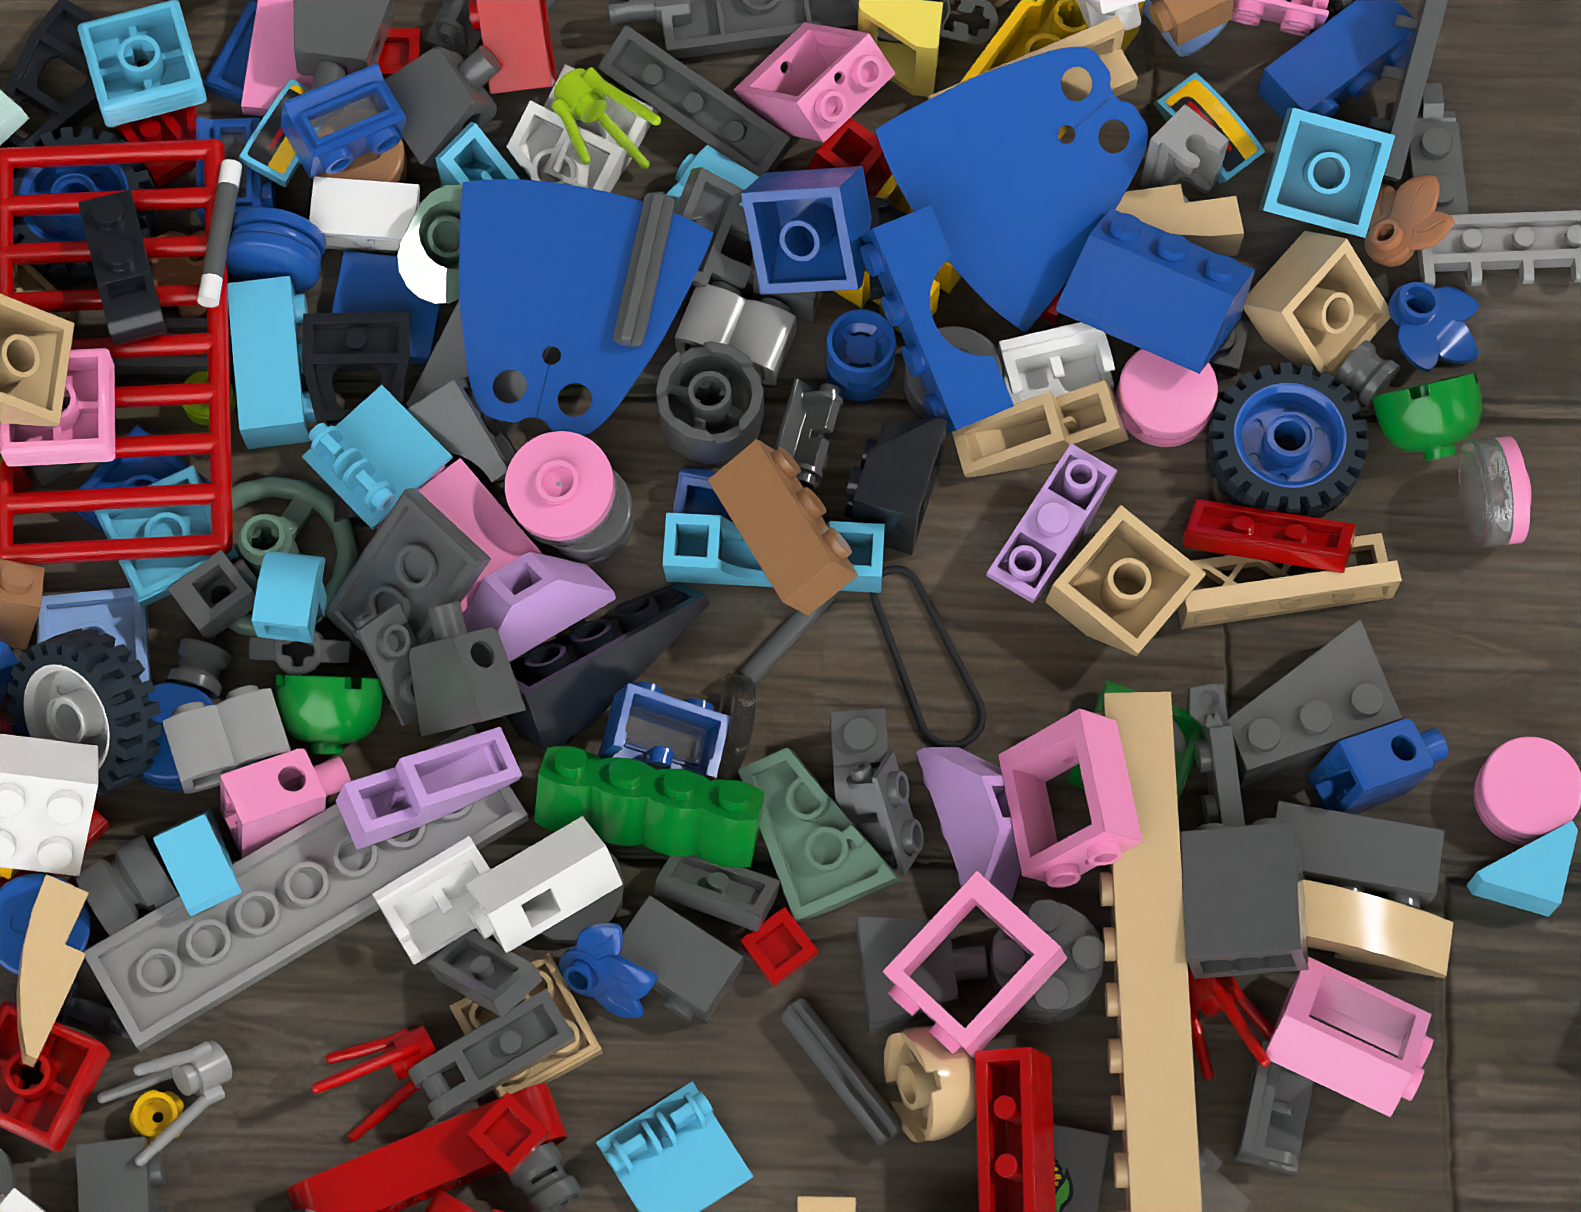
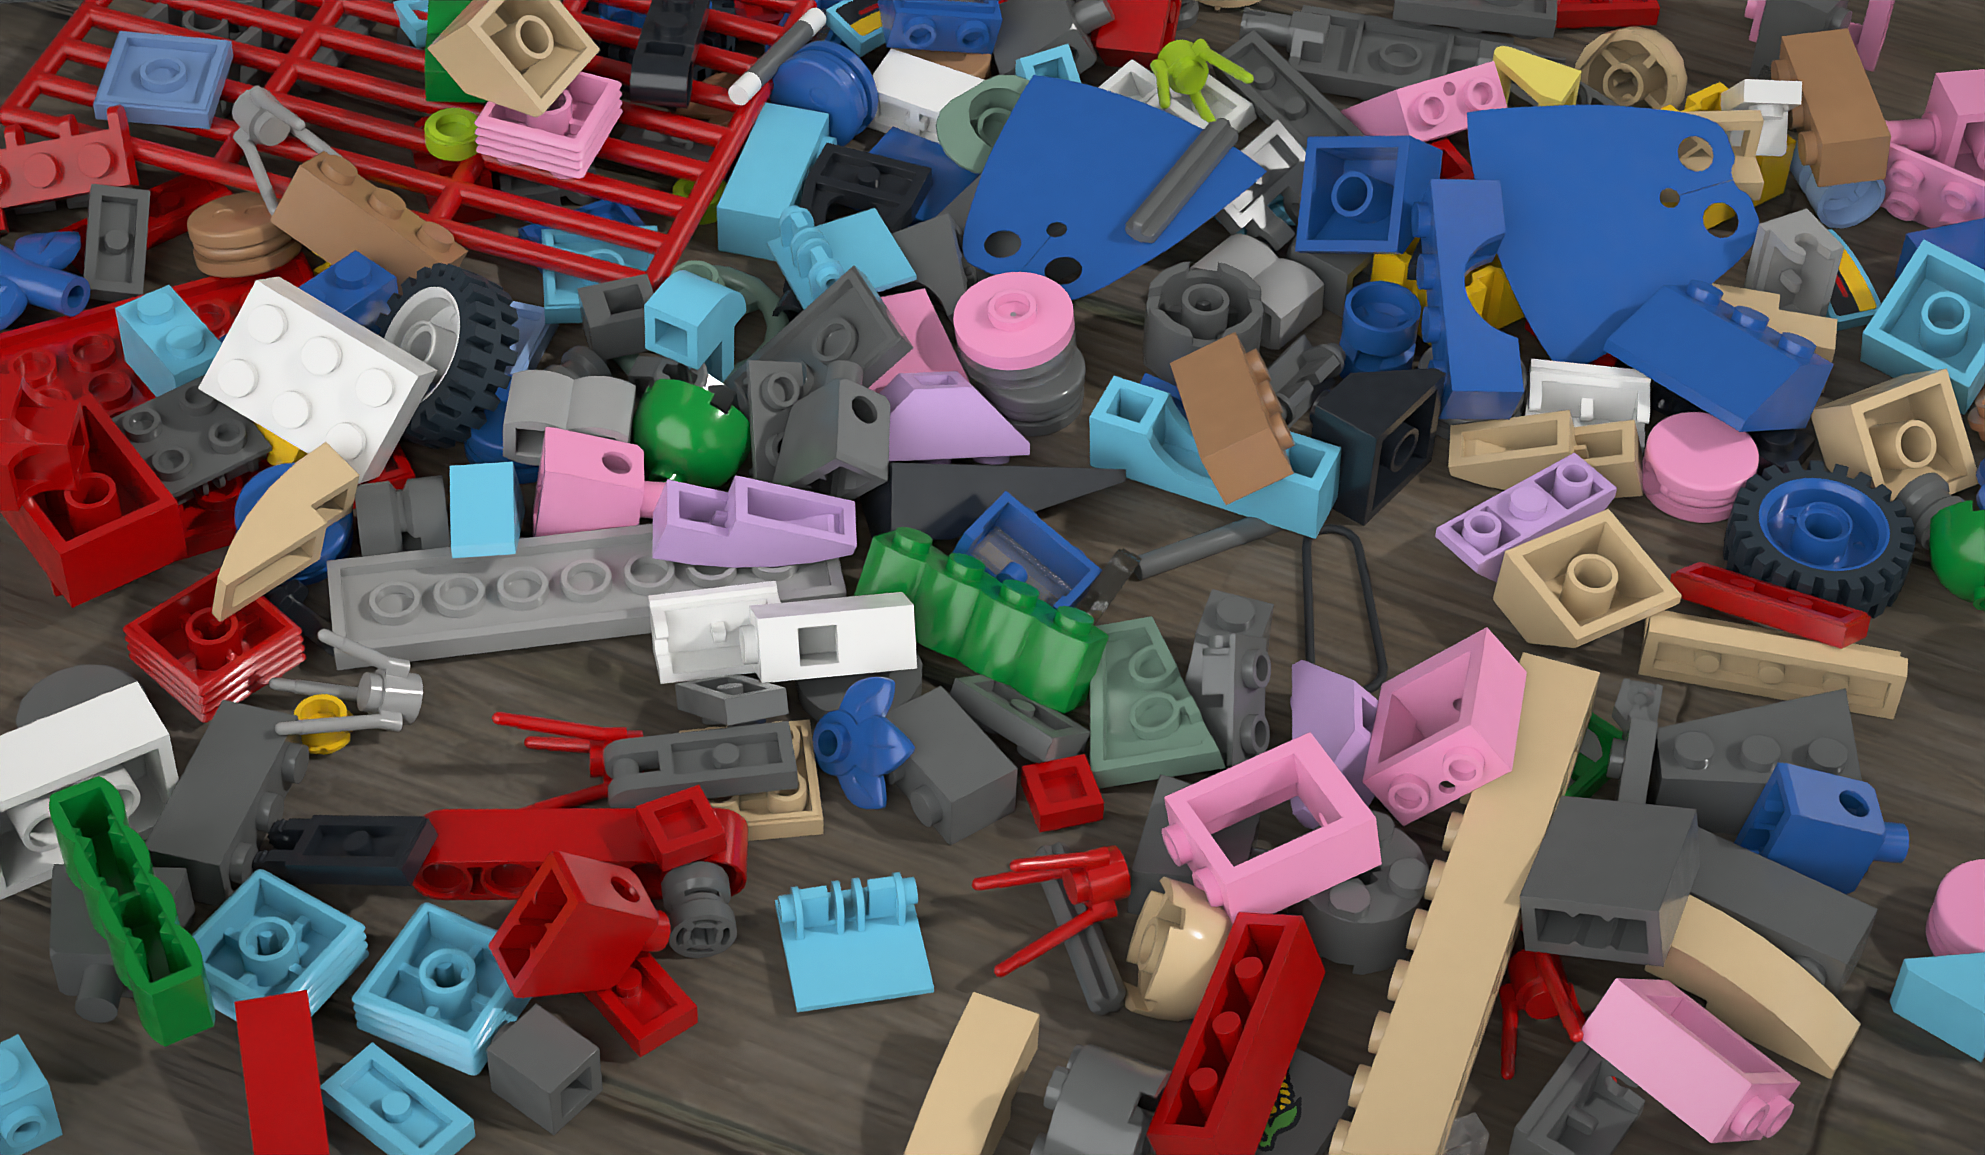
camera: 20 degrees right, 25 degrees down
none -> red plant [972,845,1131,978]

